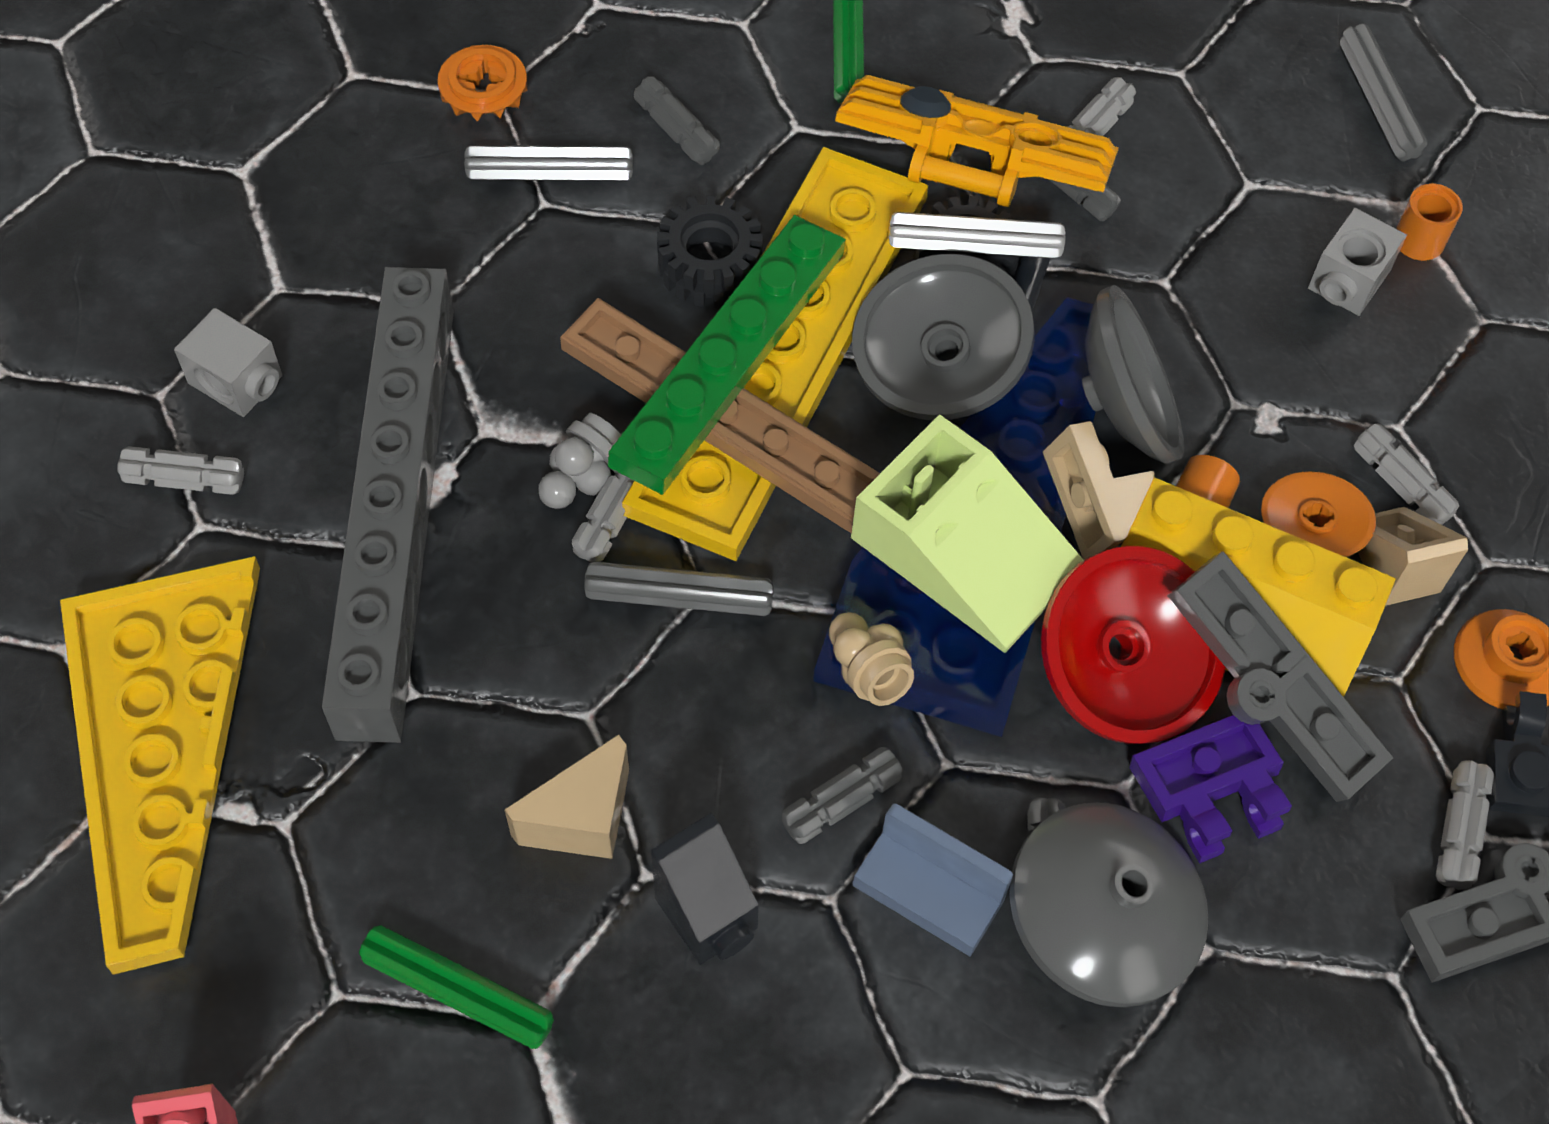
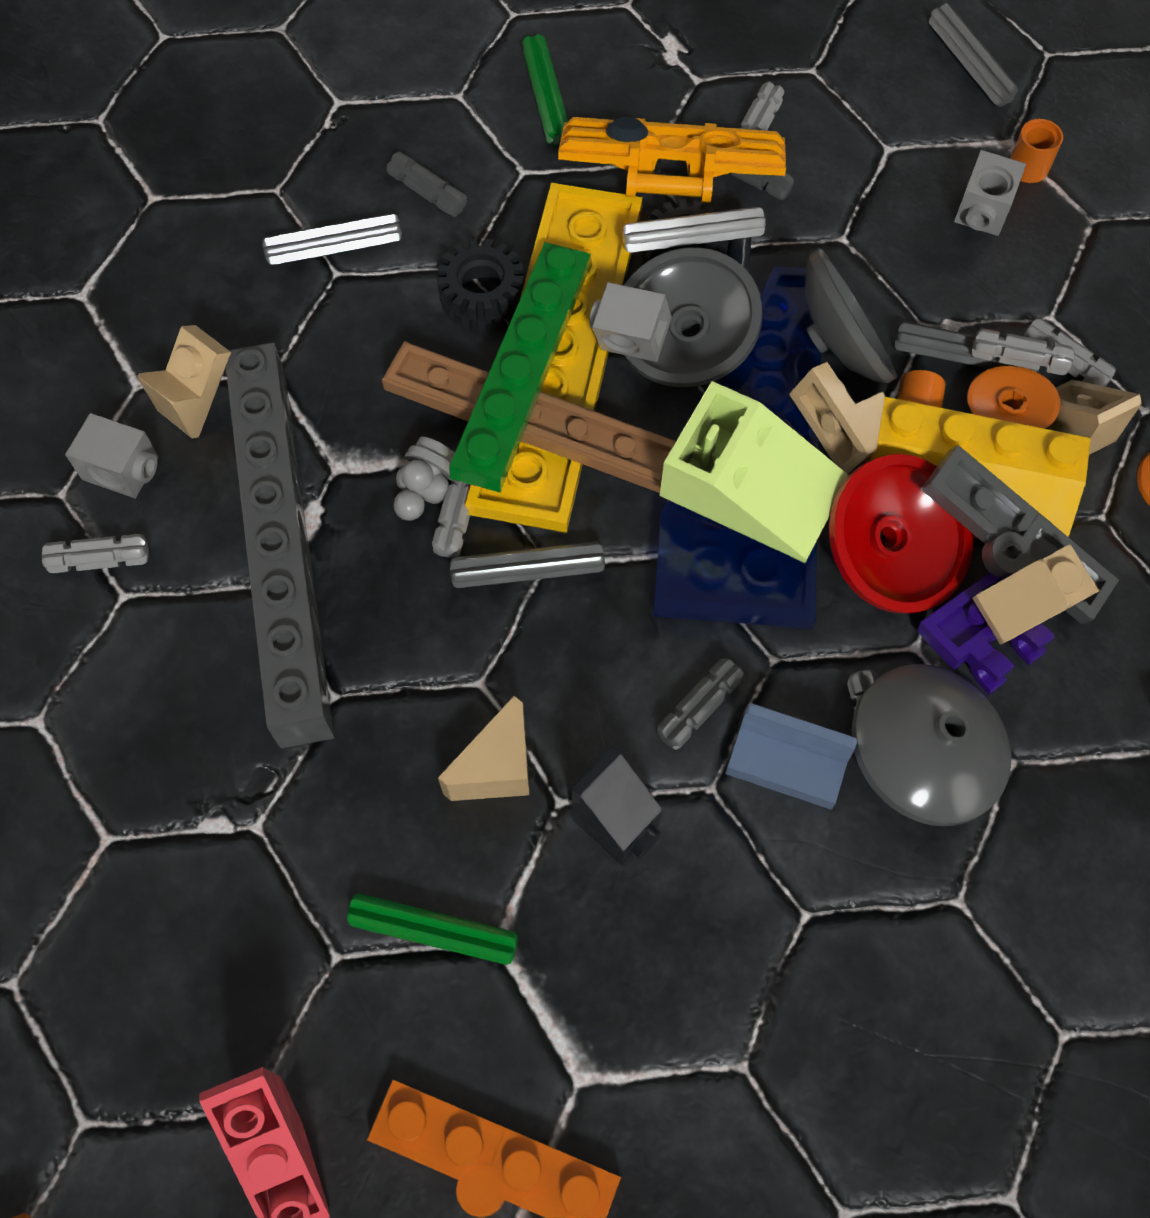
camera: 10 degrees left, 5 degrees up
yellow wing [60,556,260,975] -> none
orange gear [438,45,528,122] -> none
tan piece [829,612,914,706] -> none
none -> tan slope [137,325,231,438]
none -> light grey brick [590,282,672,362]
none -> dark grey axle [894,322,1040,372]
none -> light grey axle [972,328,1074,375]
none -> tan slope [972,544,1099,645]

